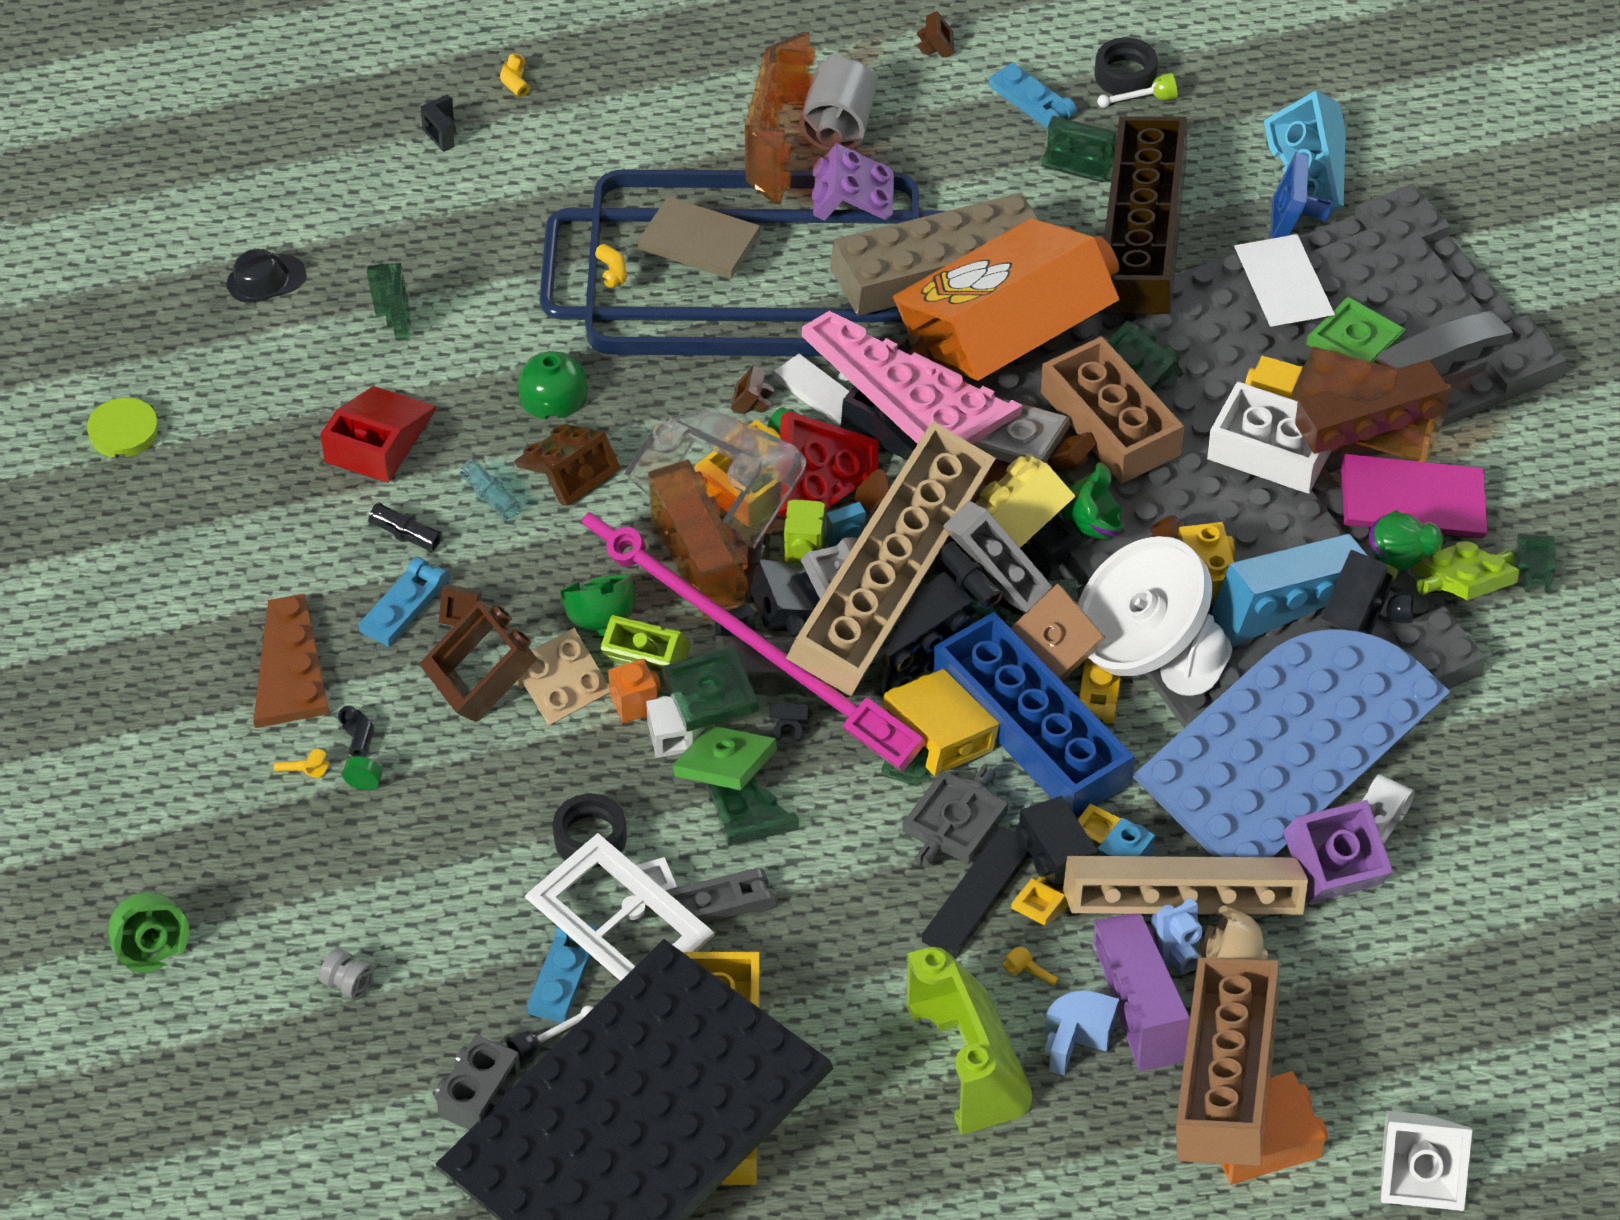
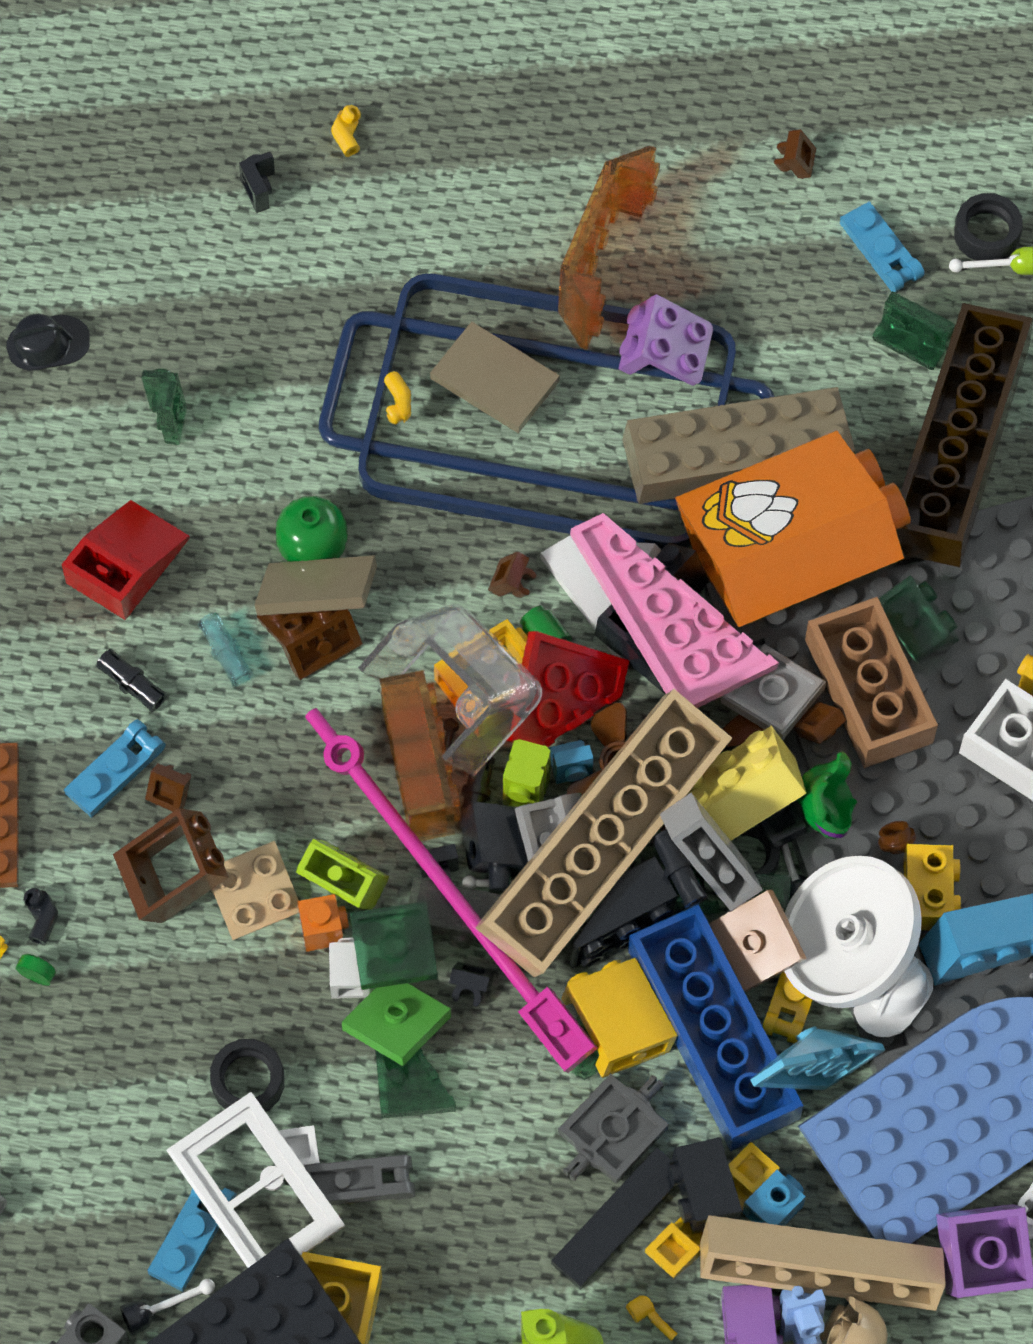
camera: 10 degrees right, 15 degrees up
green cylinder [559,574,636,636] -> none
light grey cylinder [799,54,877,150] -> none
none -> dark tan tile [254,555,377,616]
none -> medium azure wedge [750,1027,885,1090]

